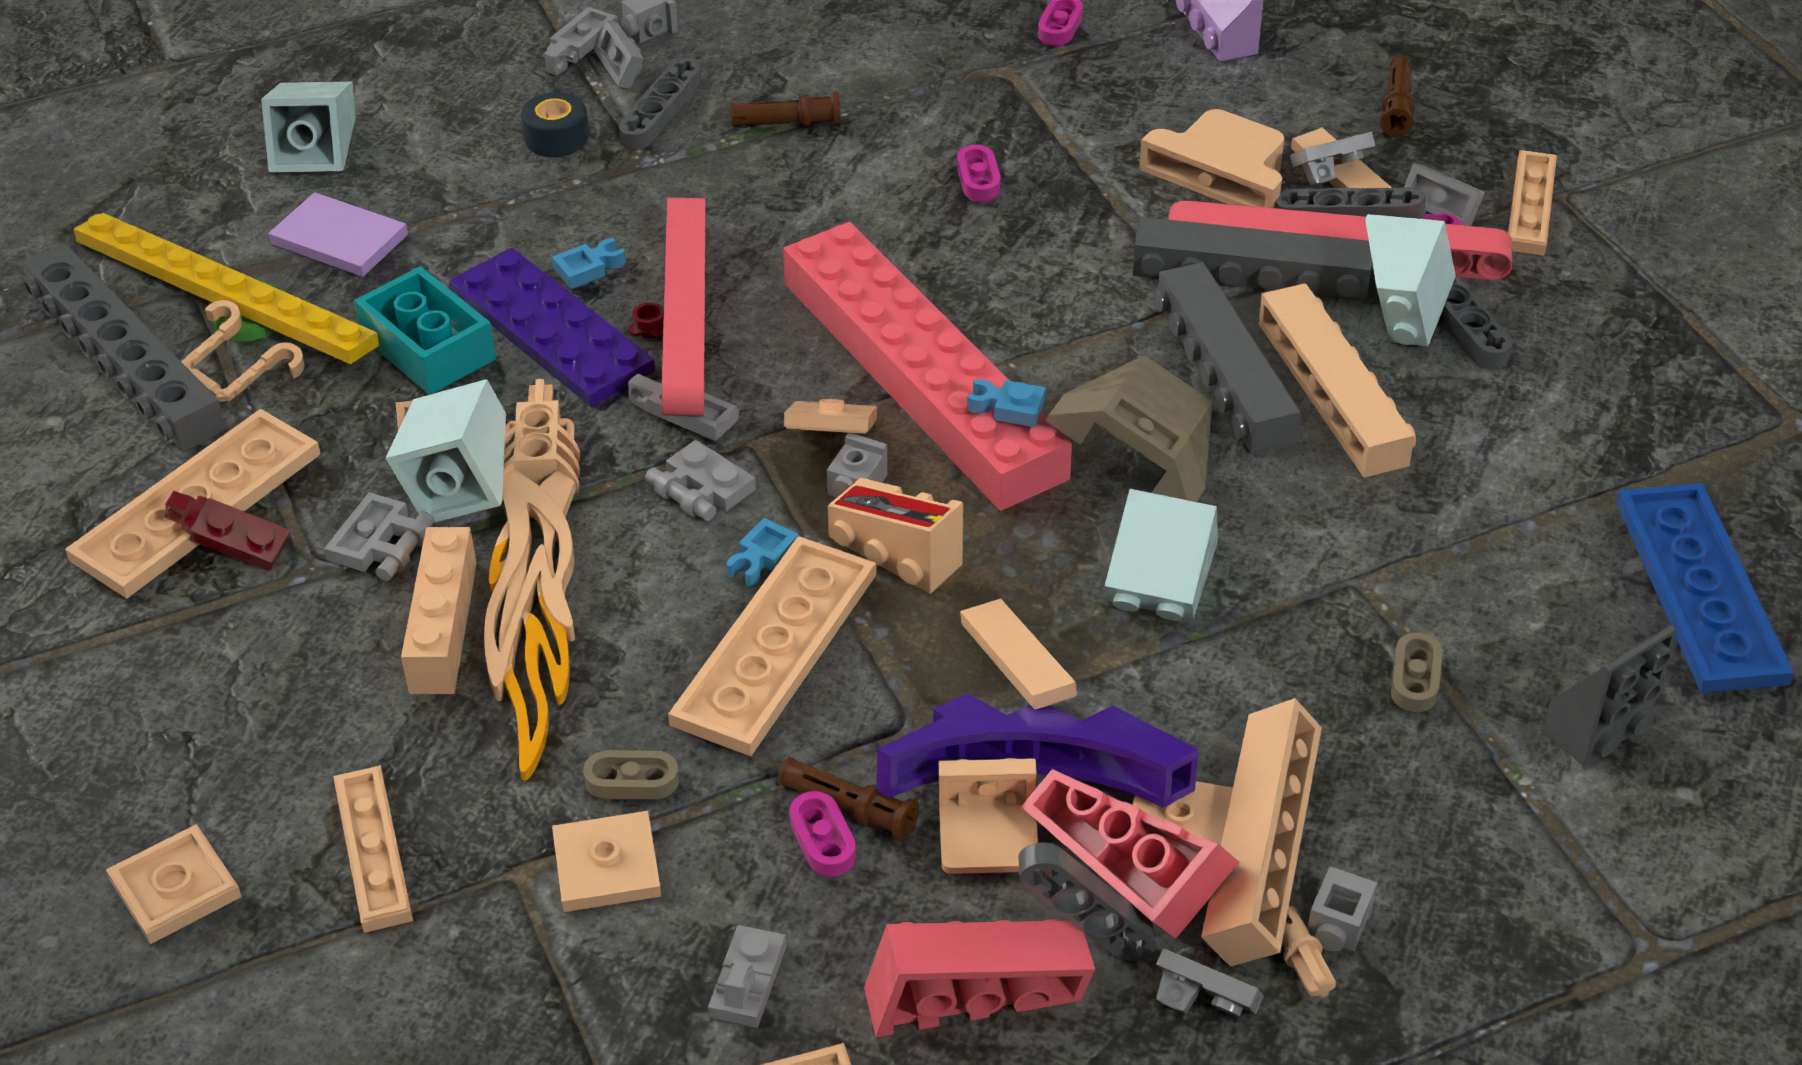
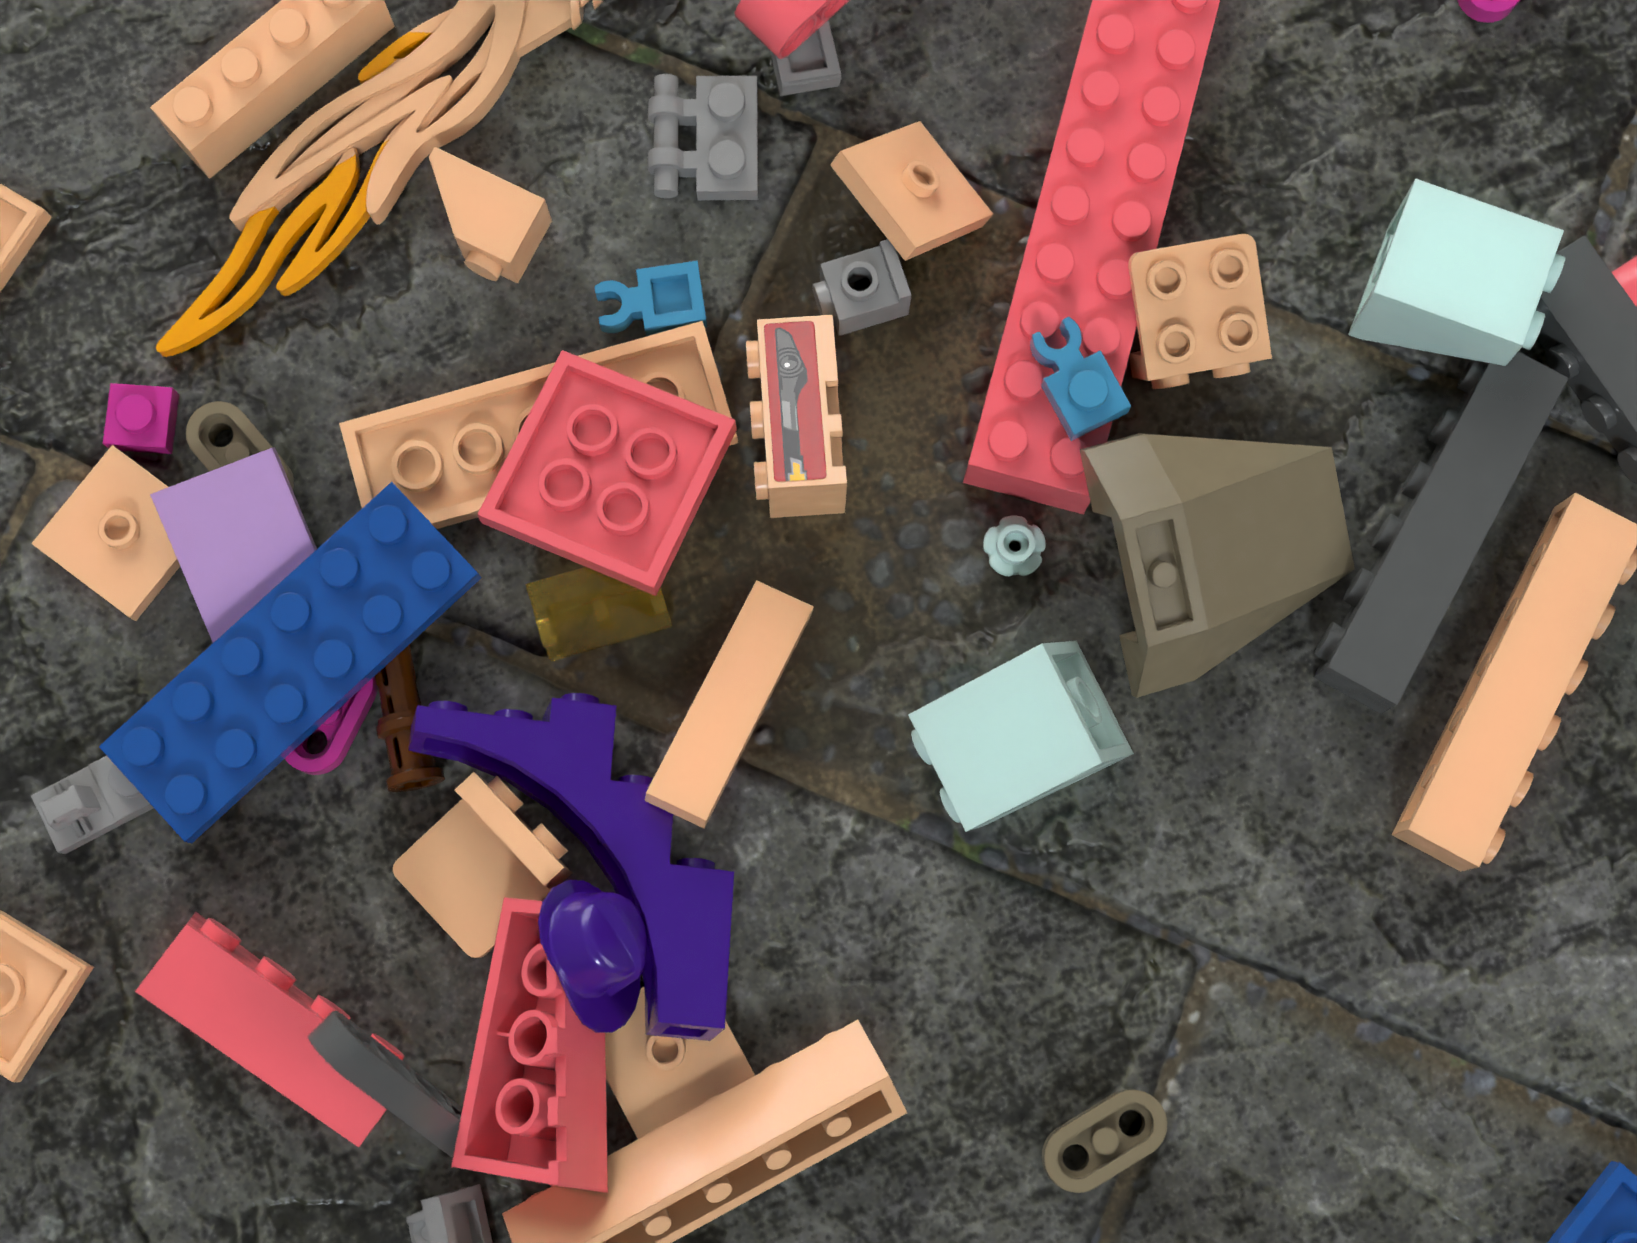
camera: 45 degrees right, 35 degrees up
none -> blue plate [99,482,482,843]
none -> dark pink plate [103,383,179,454]
none -> lavender tile [150,447,317,643]
none -> light nougat slope [429,146,552,284]
none -> coral plate [477,350,737,596]
none -> clear yellow hinge [525,567,672,662]
none -> dark purple piece [538,880,649,1033]
none -> light aqua plate [983,515,1046,576]
none -> light nougat bracket [1128,234,1272,389]
none -> light aqua slope [1348,179,1565,366]

